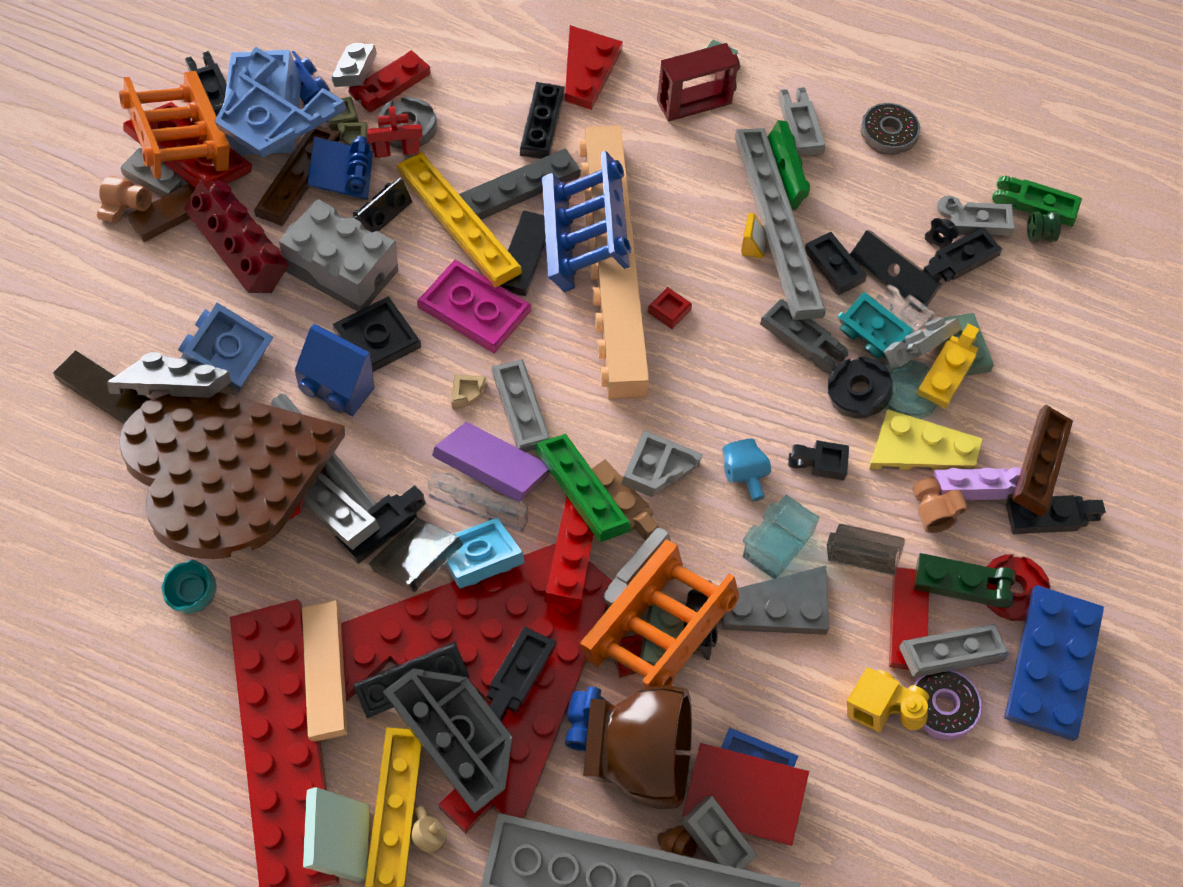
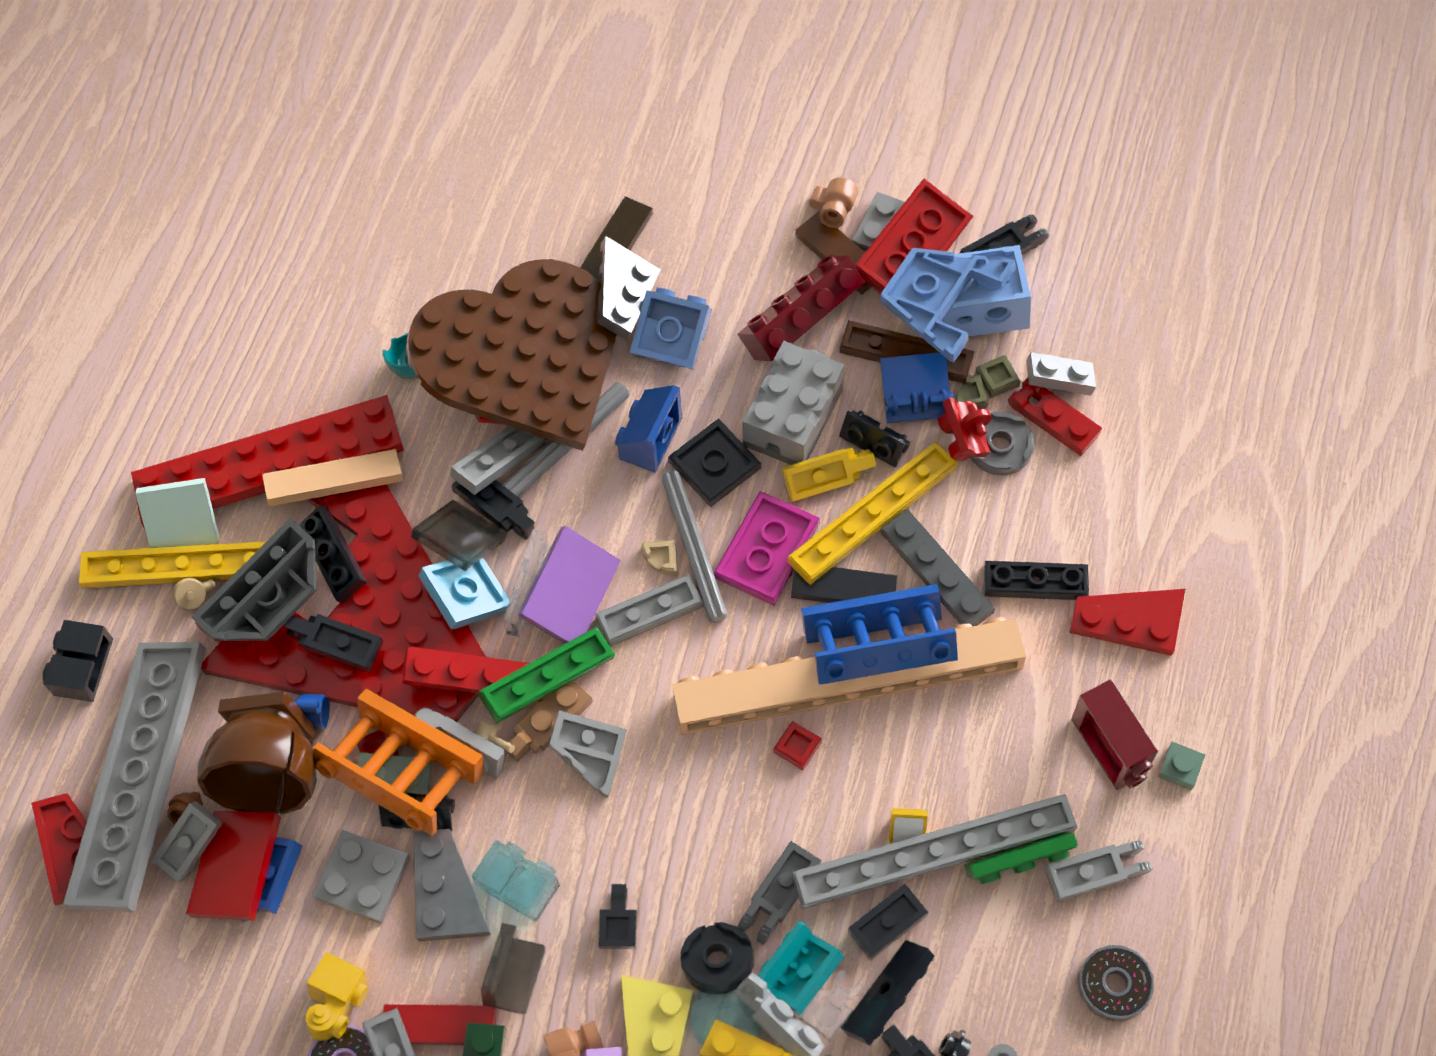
camera: 90 degrees right, 5 degrees up
orange fence [119,71,230,179] -> none
blue hinge [292,51,330,106] -> none
dark azure piece [722,439,771,501] -> none
none -> light grey plate [313,830,410,924]
none -> tan hand [474,721,515,753]
none -> light grey axle [662,470,727,623]
none -> yellow hinge [781,448,876,502]

